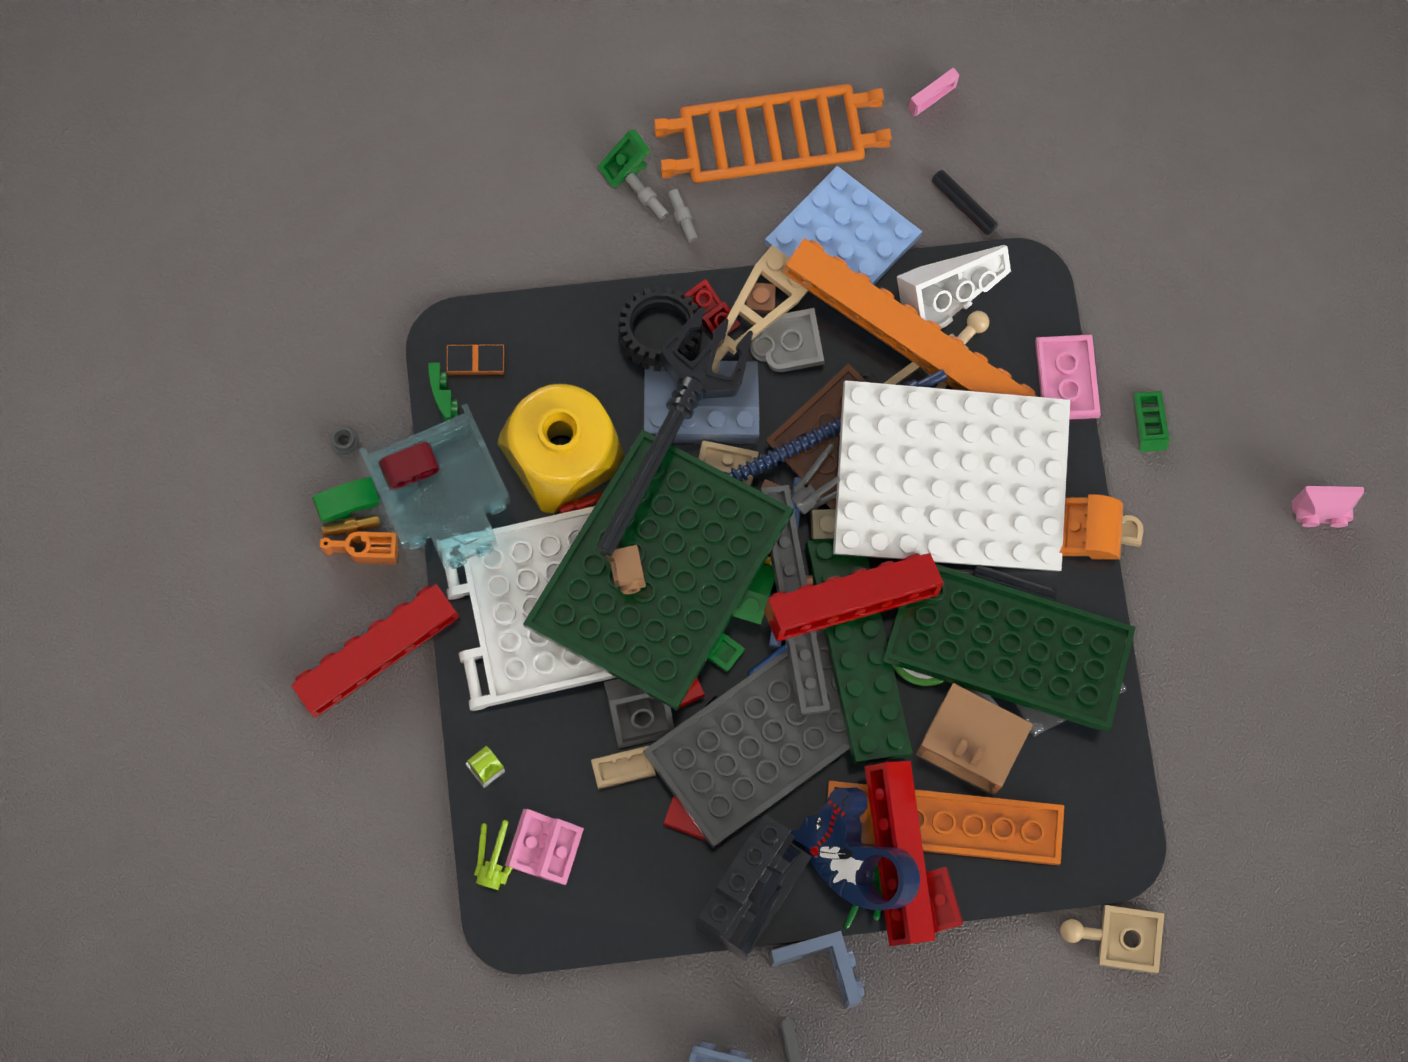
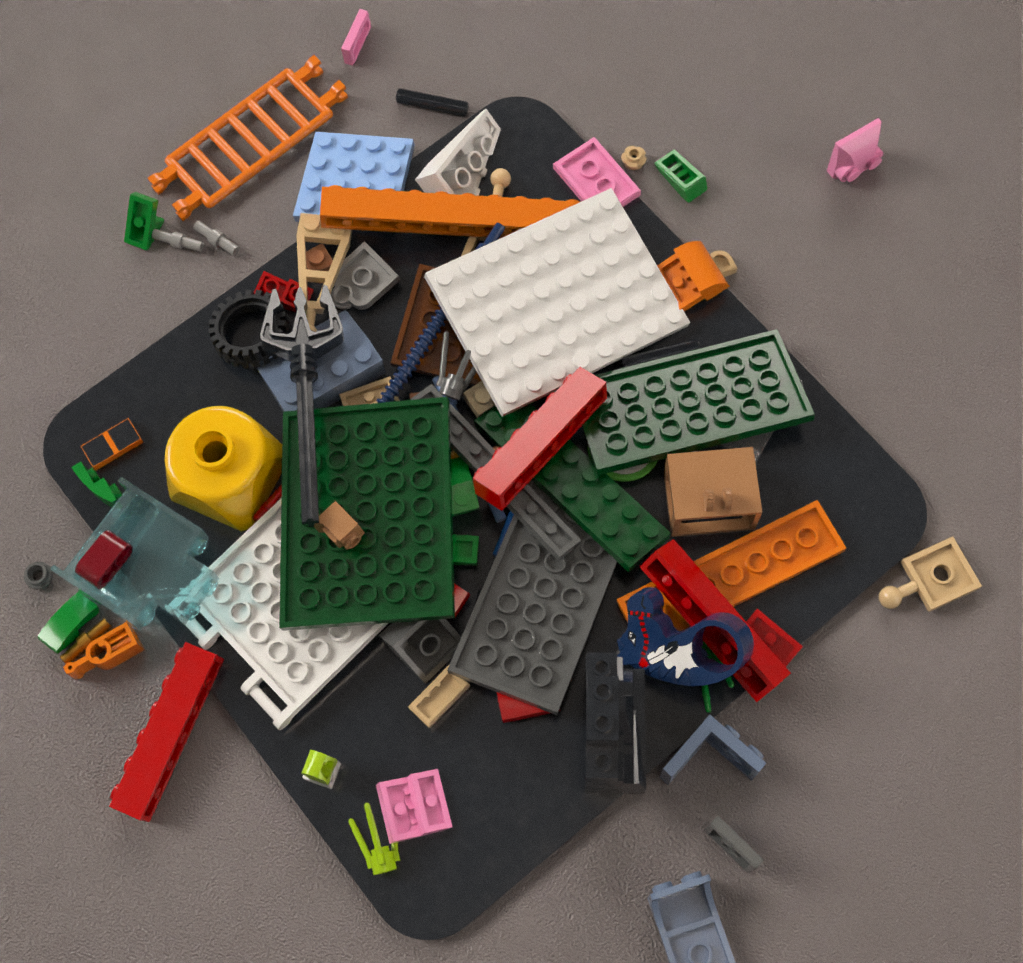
camera: 20 degrees left, 5 degrees down
none -> tan plate [621,146,647,170]

